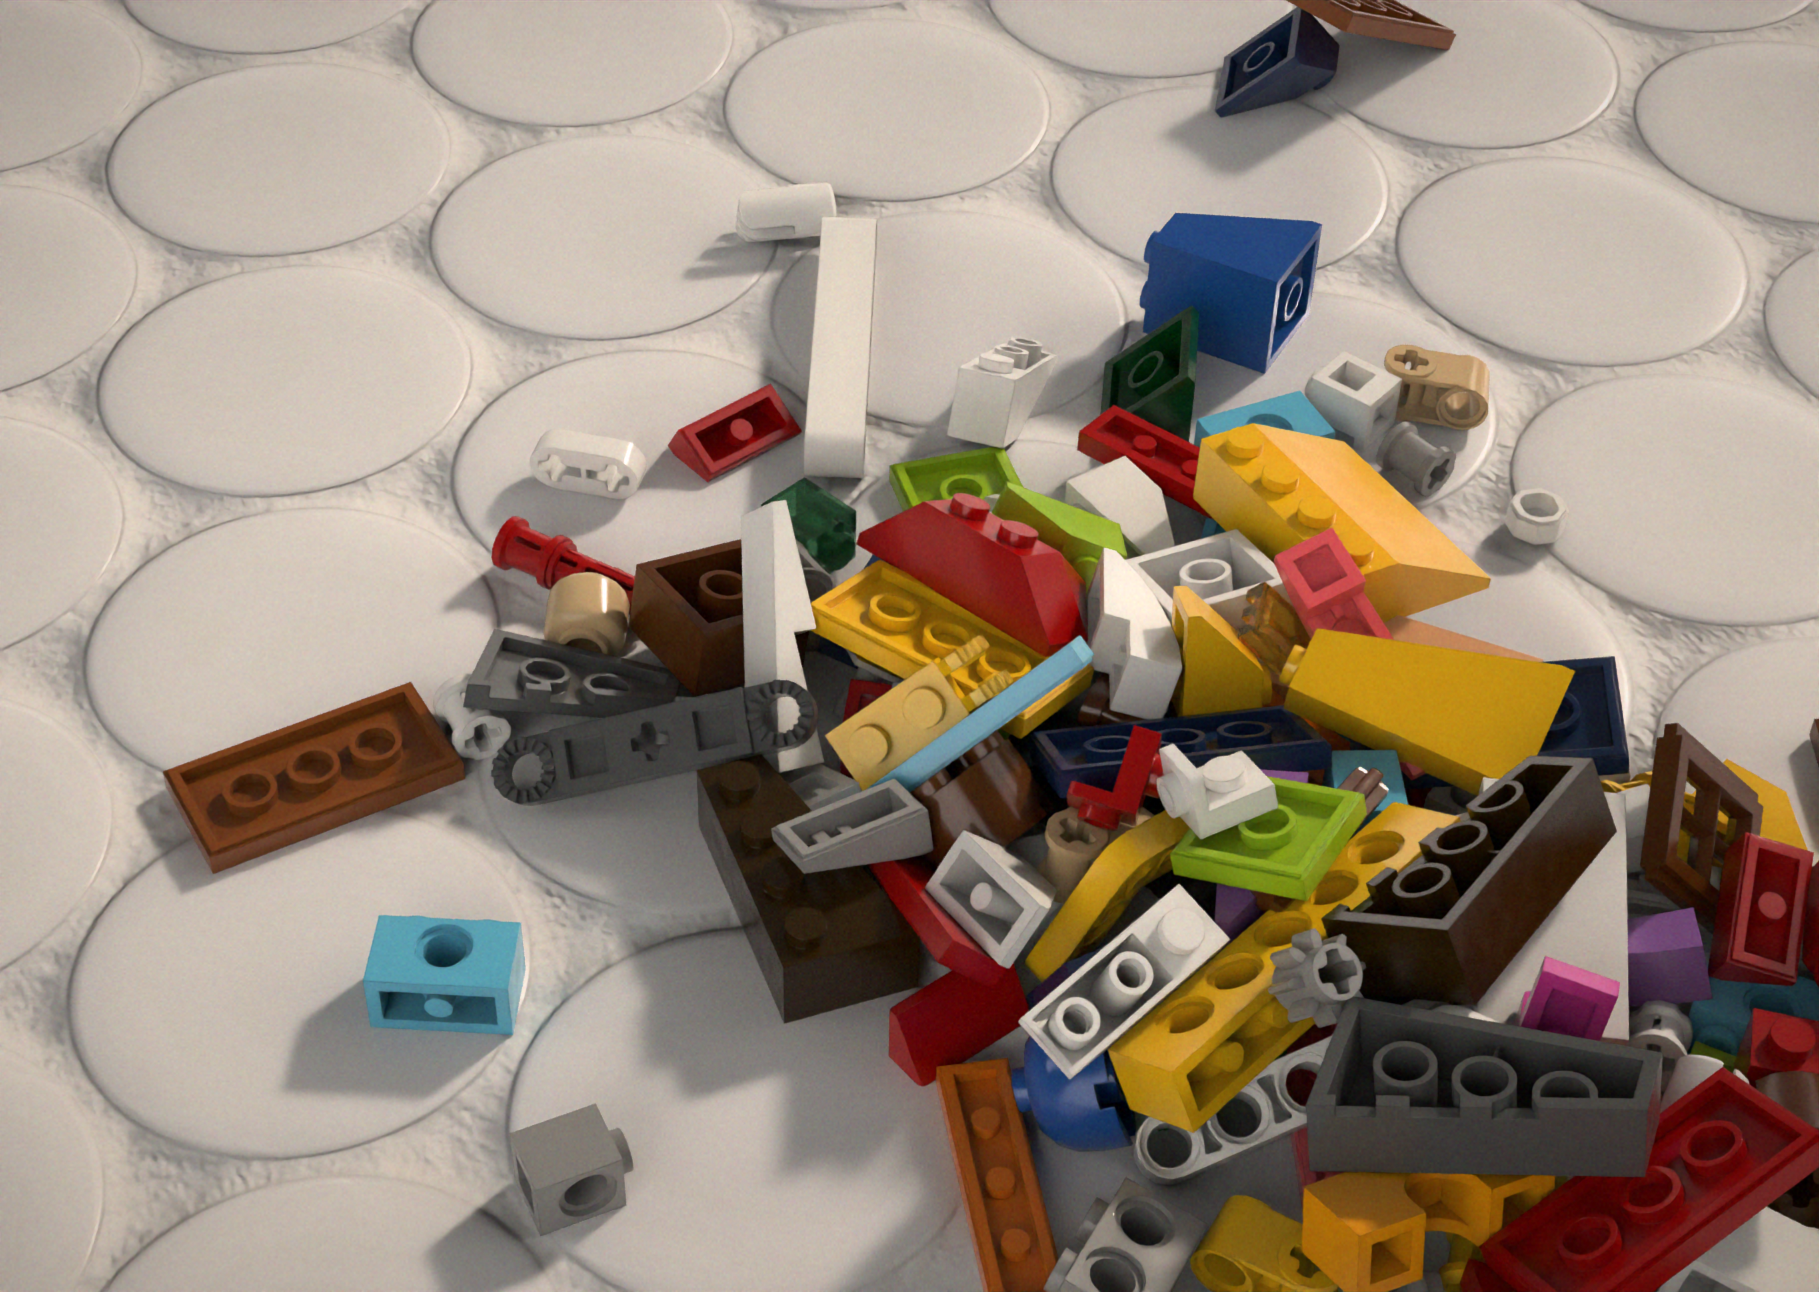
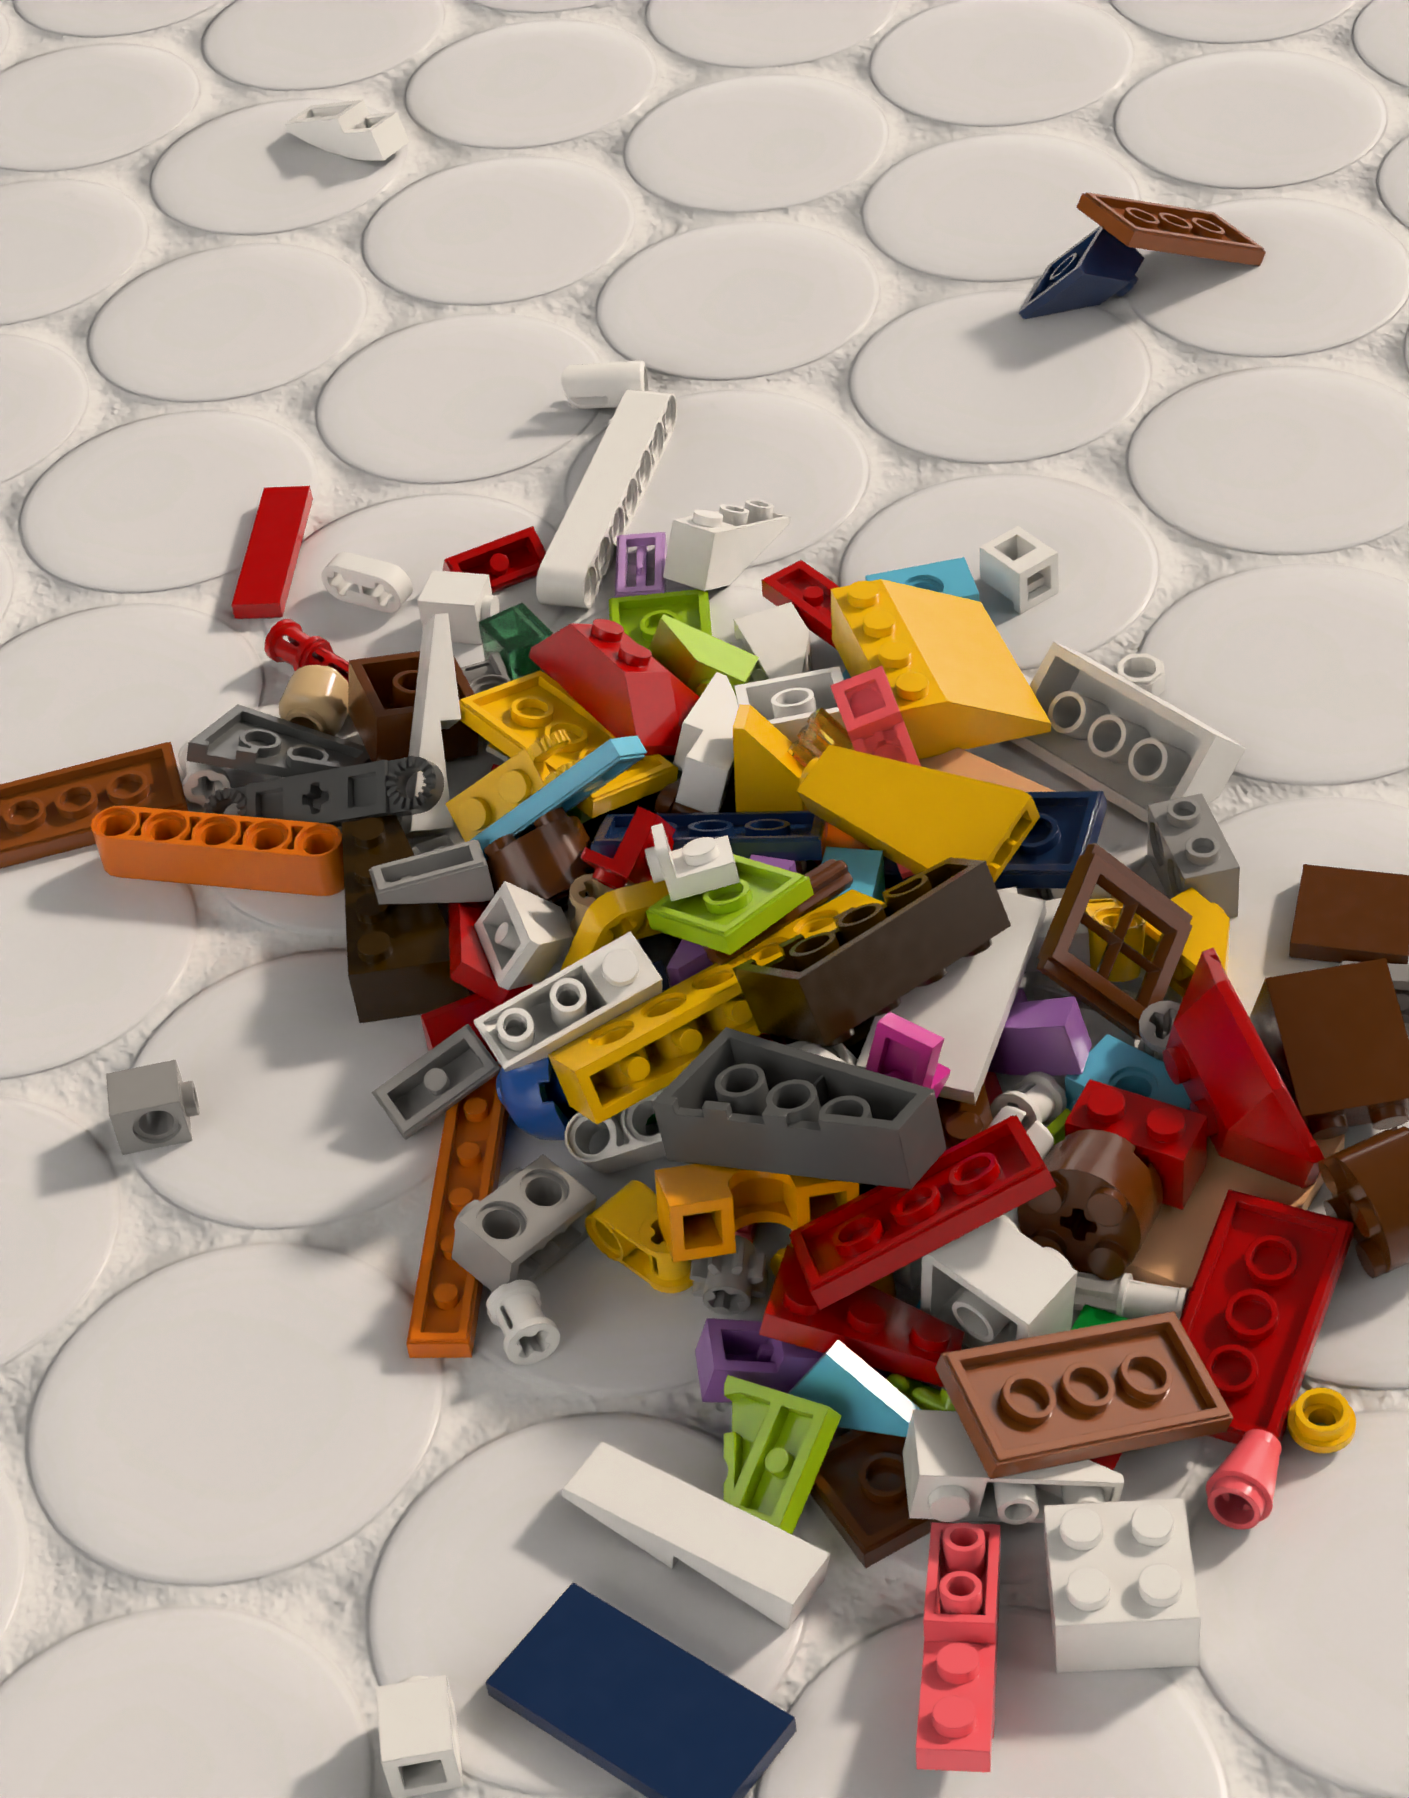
camera: 20 degrees right, 0 degrees up
medium azure brick [363,915,526,1035] -> none
dark green slope [1100,305,1199,442] -> none
blue slope [1139,213,1322,374] -> none
light grey gear [1268,928,1366,1028] -> none
light grey bush [1376,421,1456,496] -> none
tan piece [1384,345,1490,430] -> none
red slope [1708,832,1814,986] -> none
none -> orange beam [91,805,344,896]
none -> red tile [231,486,313,619]
none -> light grey slope [371,1024,501,1140]
none -> white brick [417,570,499,645]
none -> lavender tile [615,532,667,598]
none -> white slope [1010,642,1246,824]
none -> light grey brick [1147,793,1240,918]

